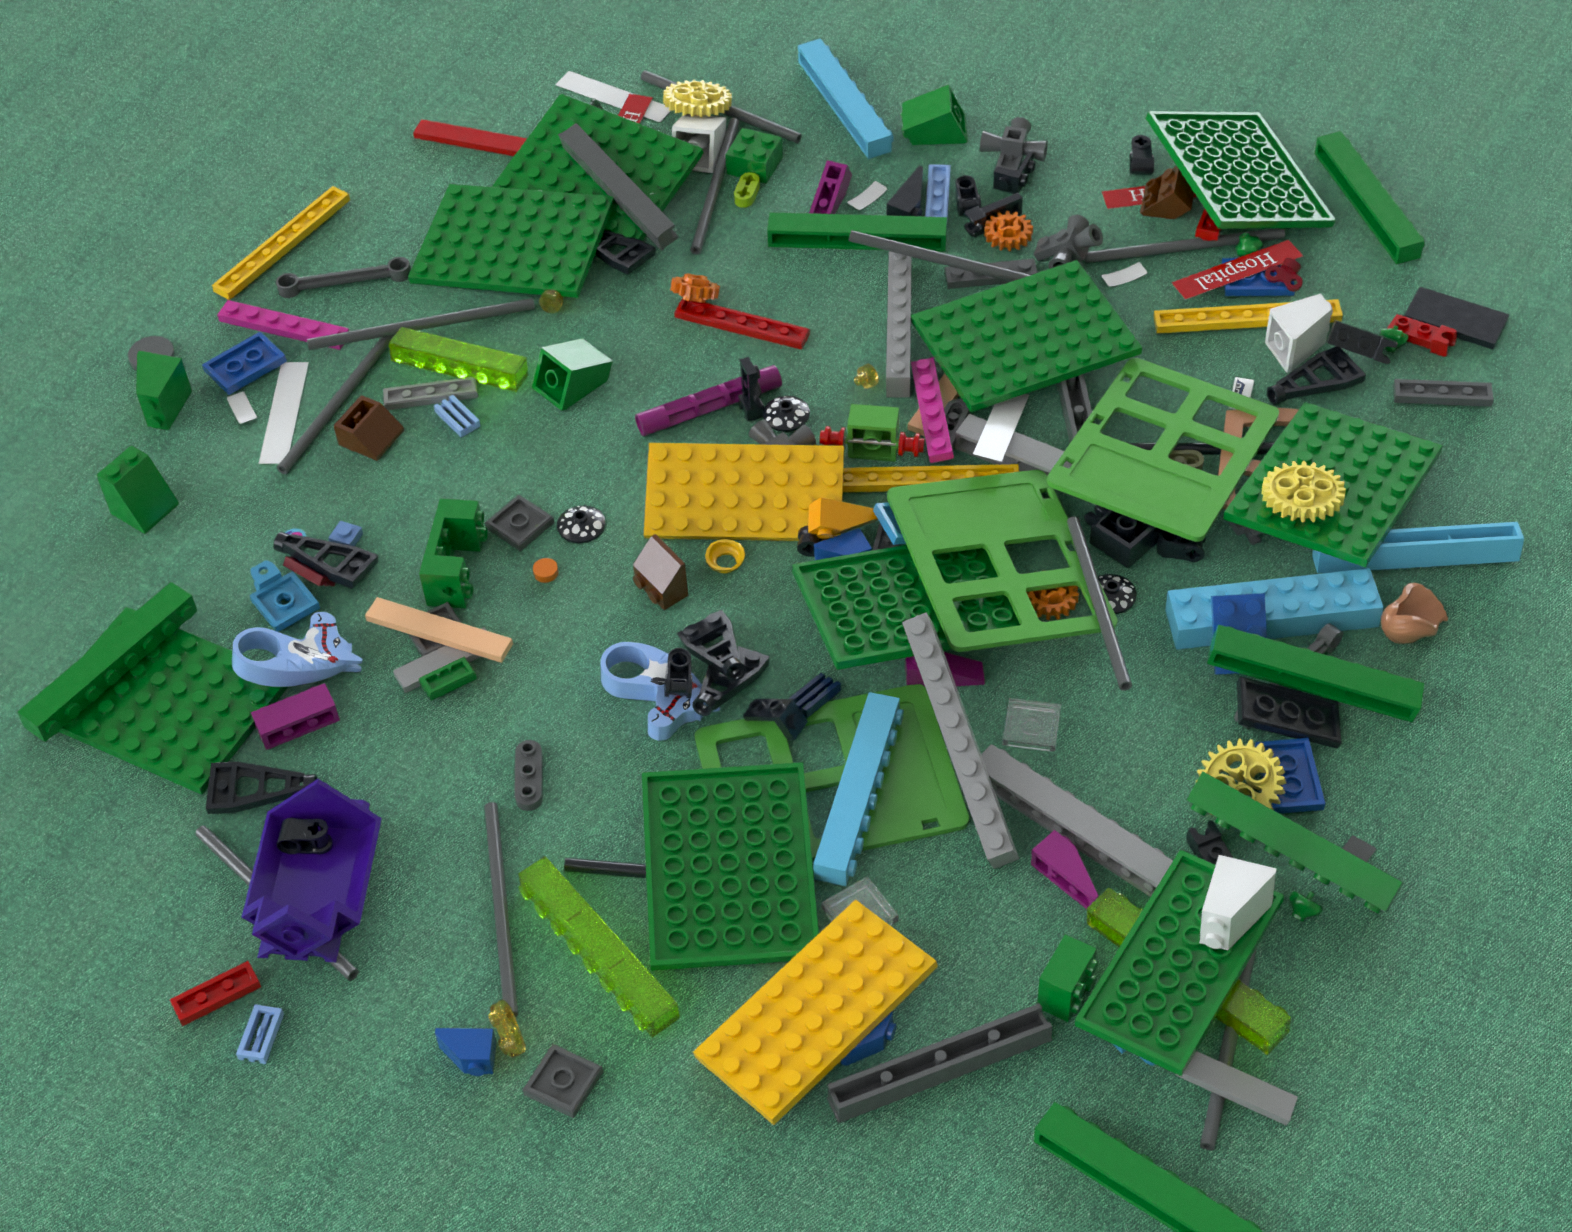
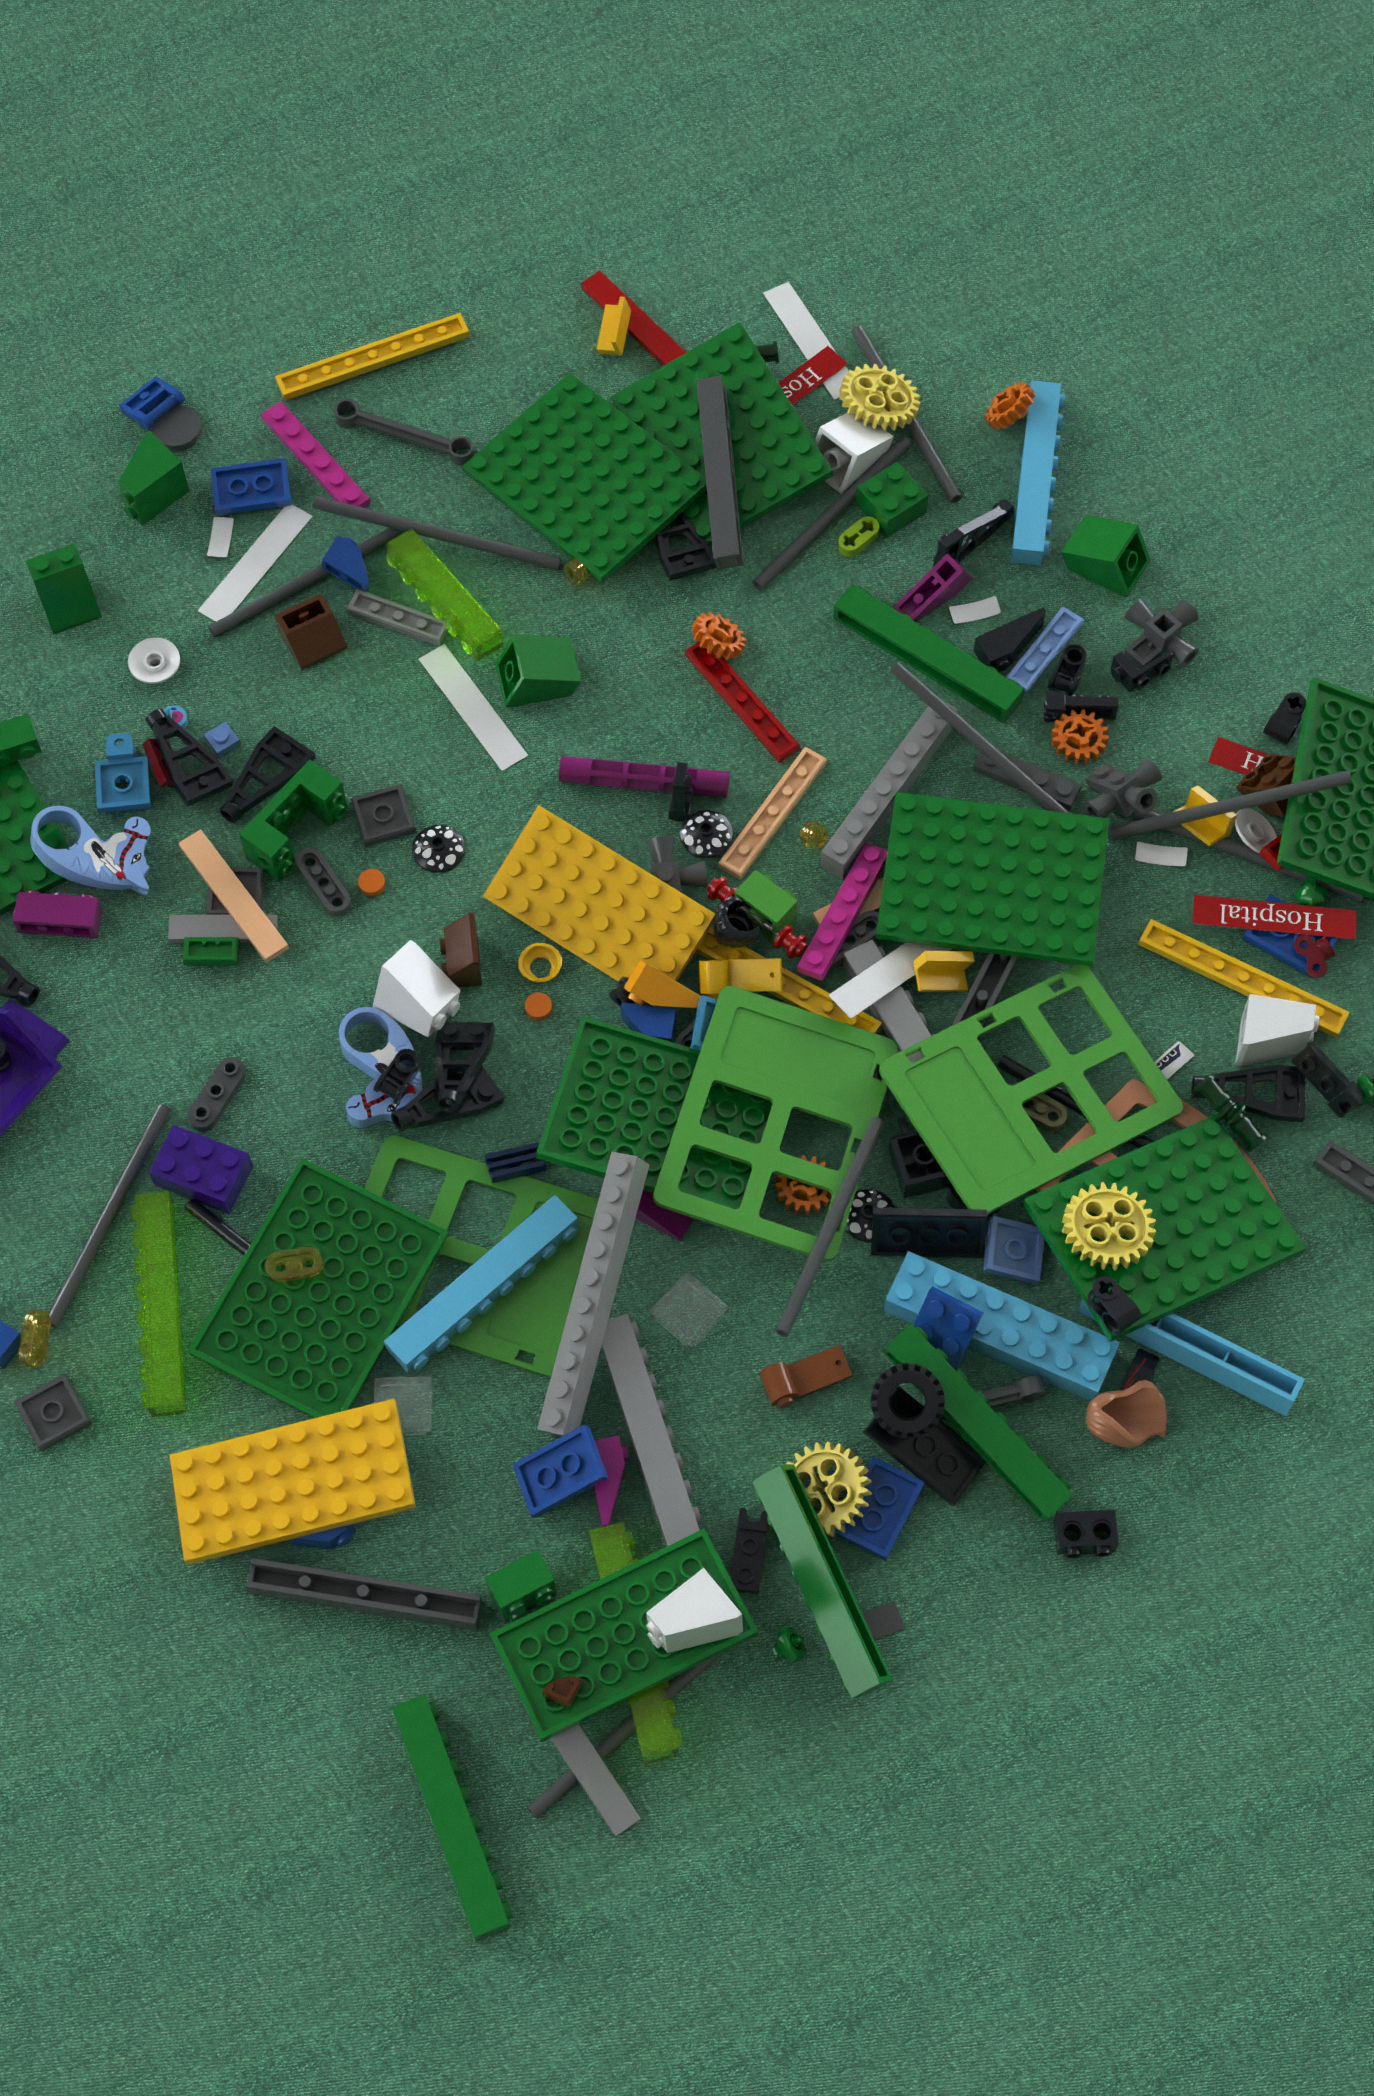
camera: 30 degrees right, 15 degrees up
light blue tile [434,395,481,438] -> none
black bracket [743,699,808,740] -> none
none -> blue plate [119,376,185,431]
none -> white dish [128,638,180,684]
none -> dark purple brick [149,1125,253,1214]
none -> black plate [219,726,316,824]
none -> clear yellow plate [265,1247,323,1282]
none -> dark grey plate [296,848,351,916]
none -> blue slope [321,535,369,592]
none -> white slope [373,940,461,1037]
none -> white sticker [419,644,528,771]
none -> blue plate [512,1425,608,1518]
none -> orange tile [525,992,552,1021]
none -> reddish brown tile [542,1676,584,1709]
none -> yellow panel [596,296,631,356]
none -> yellow door [699,958,782,999]
none -> black hair [714,896,761,948]
none -> light nougat tile [718,747,827,880]
none -> dark orange door [759,1344,853,1409]
none -> black tile [871,1208,987,1258]
none -> black tyre [871,1363,945,1439]
none -> yellow panel [913,951,975,992]
none -> black plate [933,499,1014,567]
none -> medium blue tile [983,1216,1044,1285]
none -> orange gear [984,381,1035,430]
none -> black brick [1054,1510,1119,1558]
none -> black piece [1087,1276,1141,1335]
none -> dark grey piece [1111,770,1352,840]
none -> black sticker [1119,1349,1159,1391]
none -> yellow panel [1173,785,1237,846]
none -> dark green piece [1194,1073,1268,1152]
none -> white dish [1234,808,1277,853]

